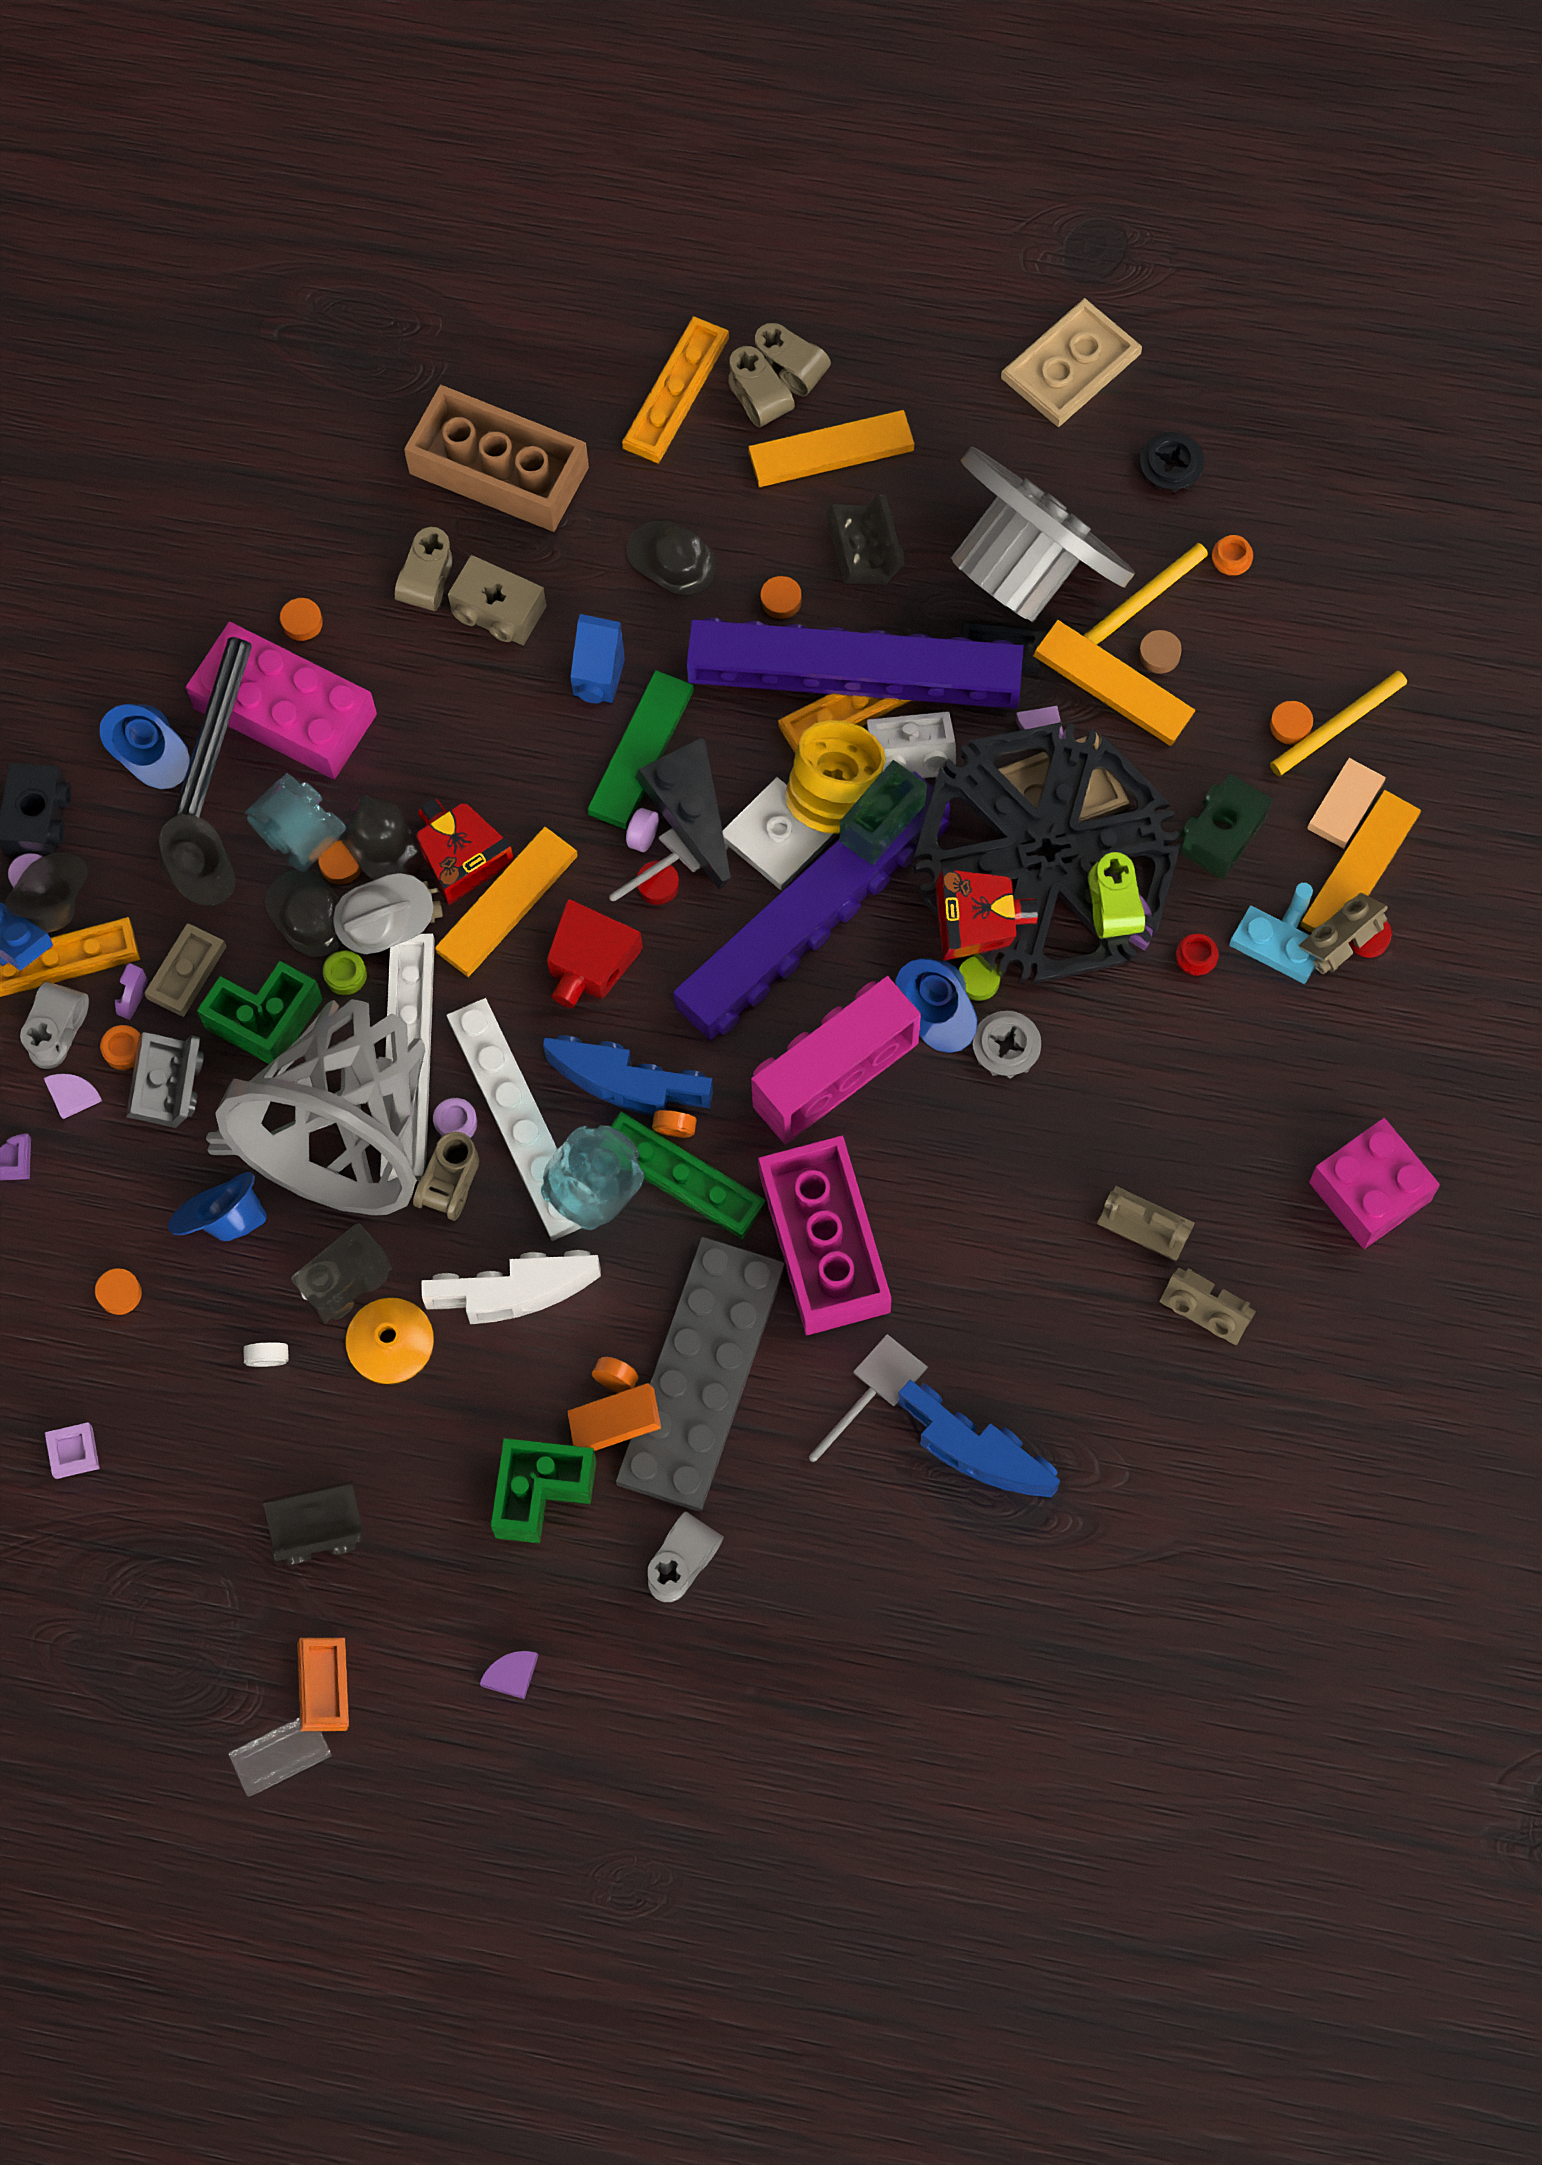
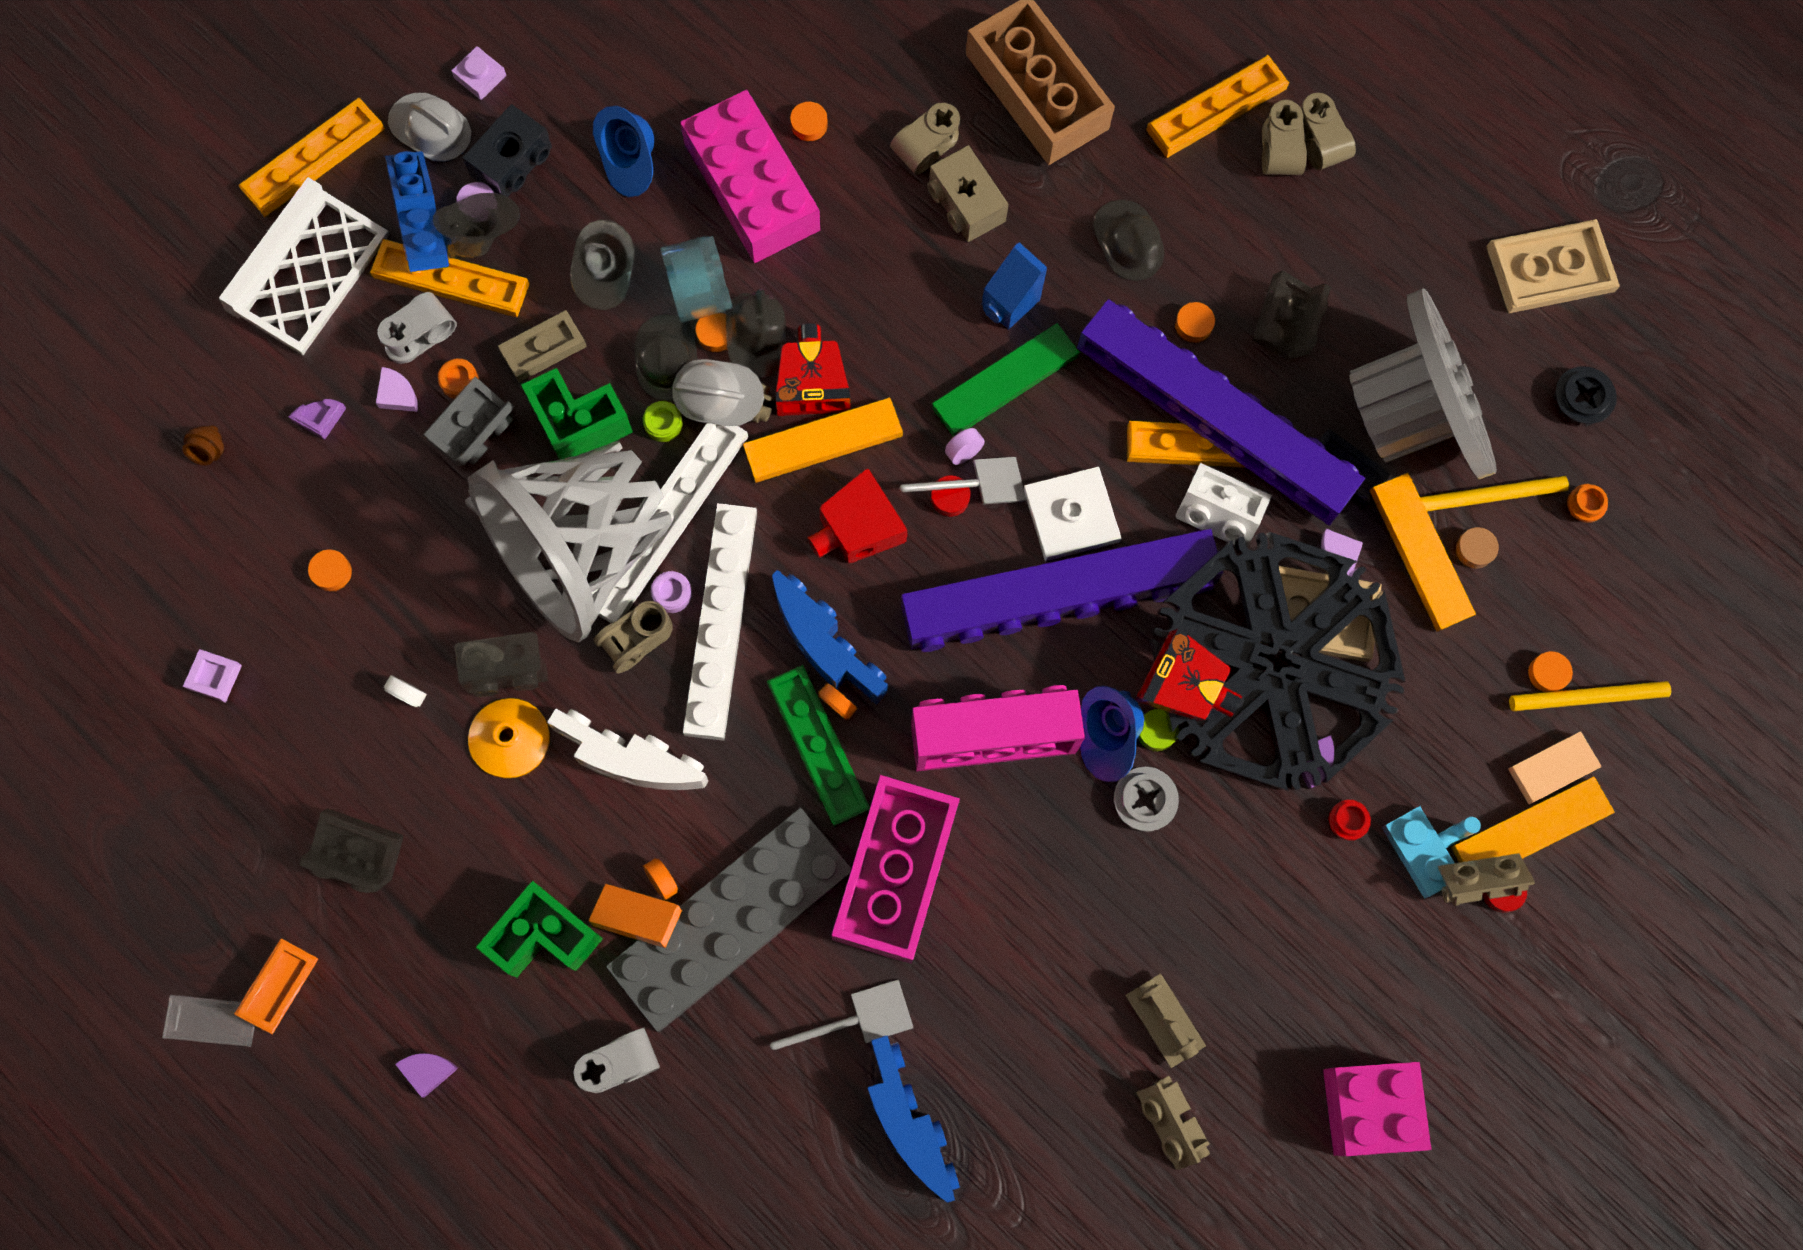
camera: 25 degrees right, 5 degrees up
medium lavender tile [115,963,150,1020] -> none
blue piece [168,1172,267,1242] -> none
black axle [169,637,252,839] -> none
clear light blue brick [541,1125,644,1230] -> none
black wing [635,738,731,890] -> none
light orange tile [749,410,914,487] -> none
yellow wheel [785,720,886,834] -> none
clear green brick [840,760,927,866] -> none
lime piece [1088,852,1145,938] -> none
clear green brick [1180,774,1273,880] -> none

